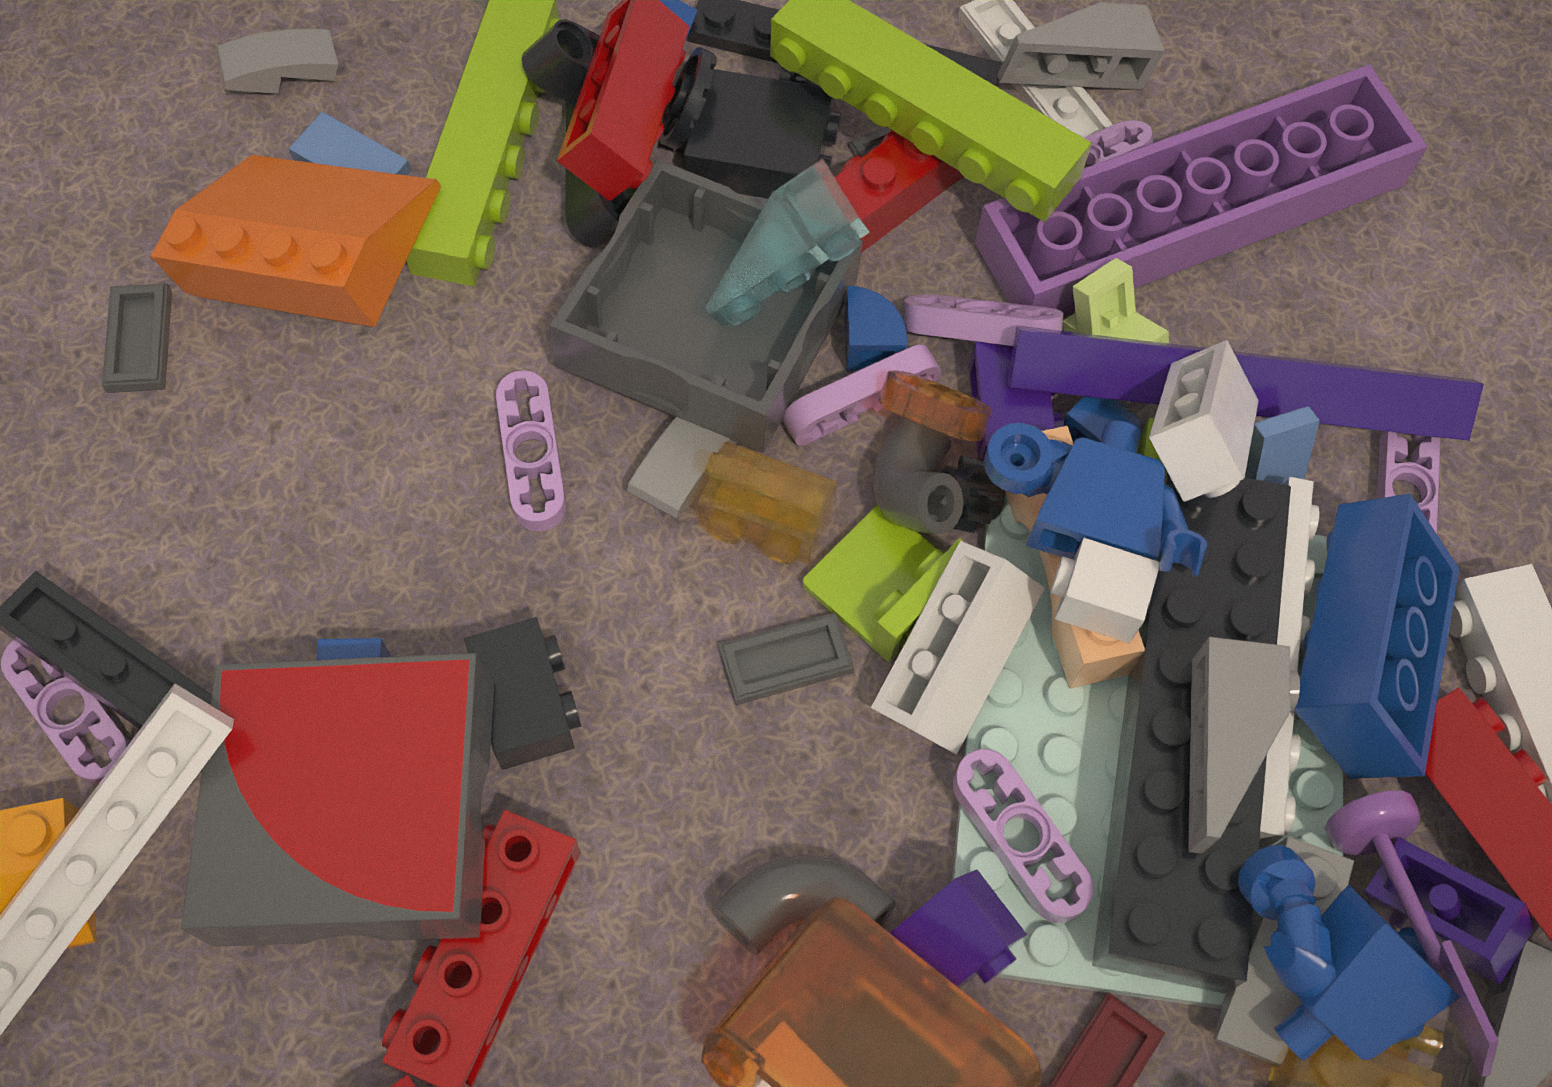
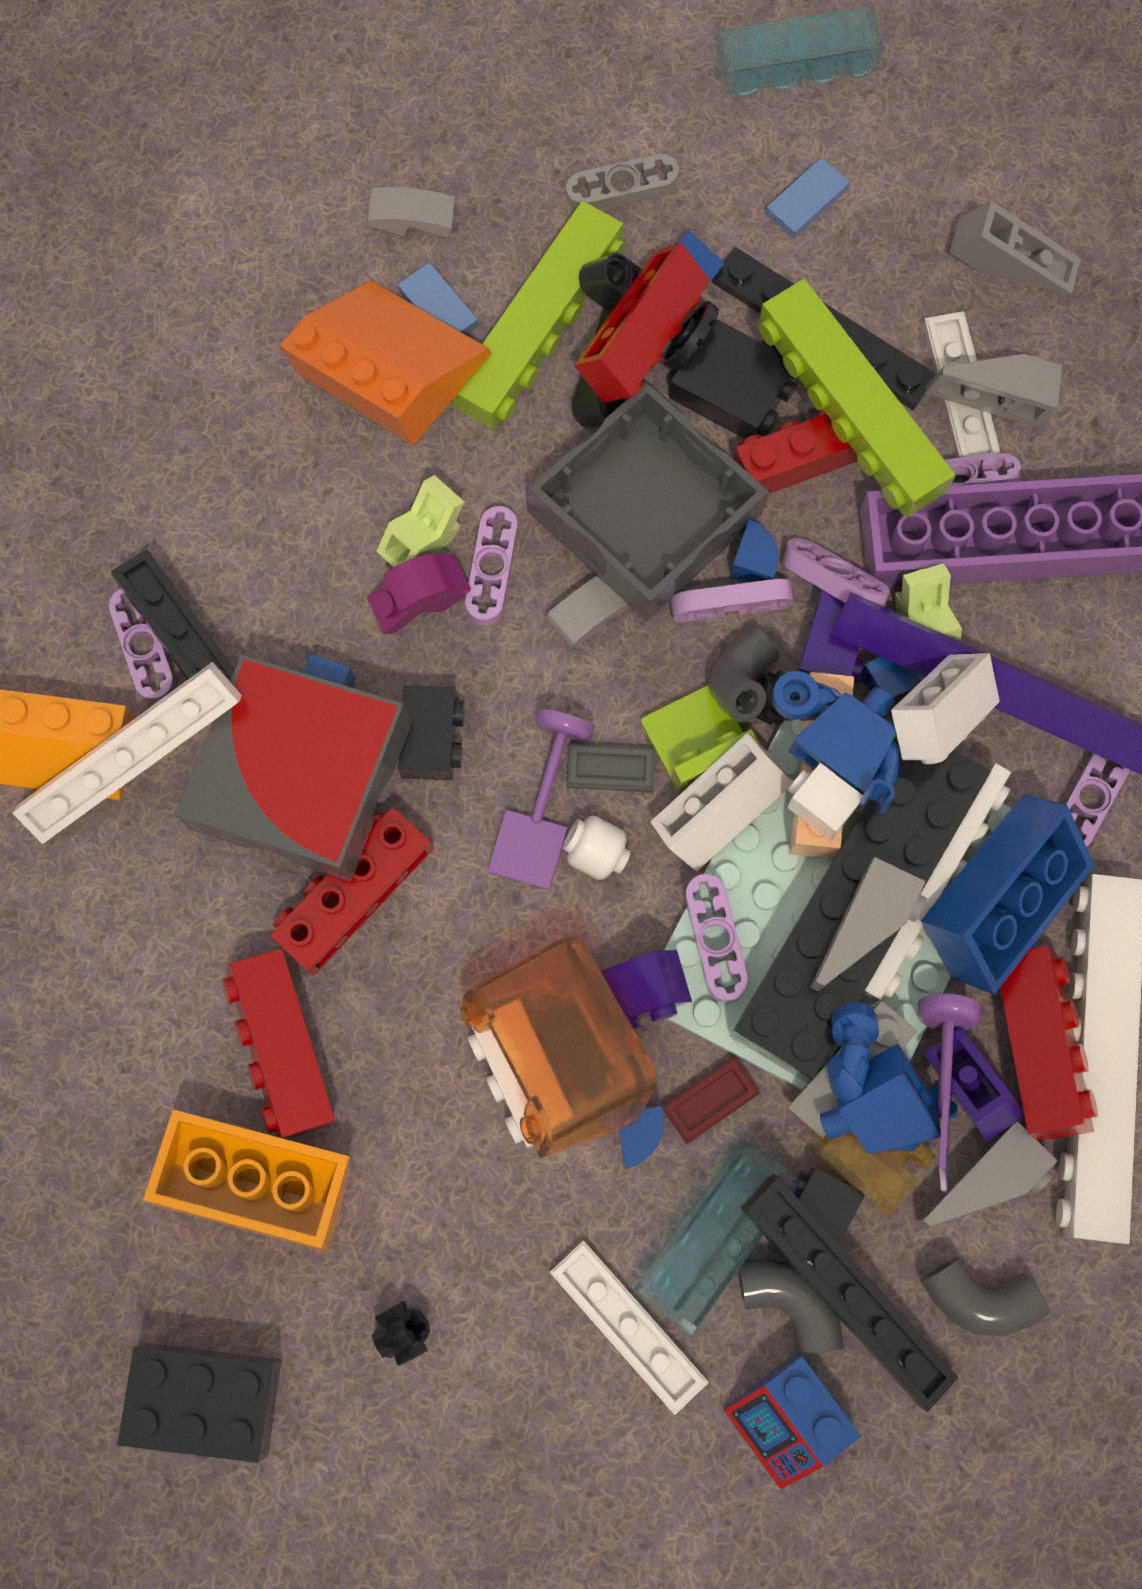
camera: 25 degrees right, 10 degrees up
dark grey tile [102,283,172,393] -> none
clear yellow brick [698,442,837,564] -> none
clear light blue slope [705,159,869,327] -> none
dark grey cylinder [711,854,896,955] -> none
clear orange beam [878,370,992,441] -> none
medium blue tile [1245,406,1320,485] -> none
none -> magenta brick [367,554,471,634]
none -> yellowish green brick [376,475,465,567]
none -> medium lavender piece [487,708,595,890]
none -> white head [563,815,631,880]

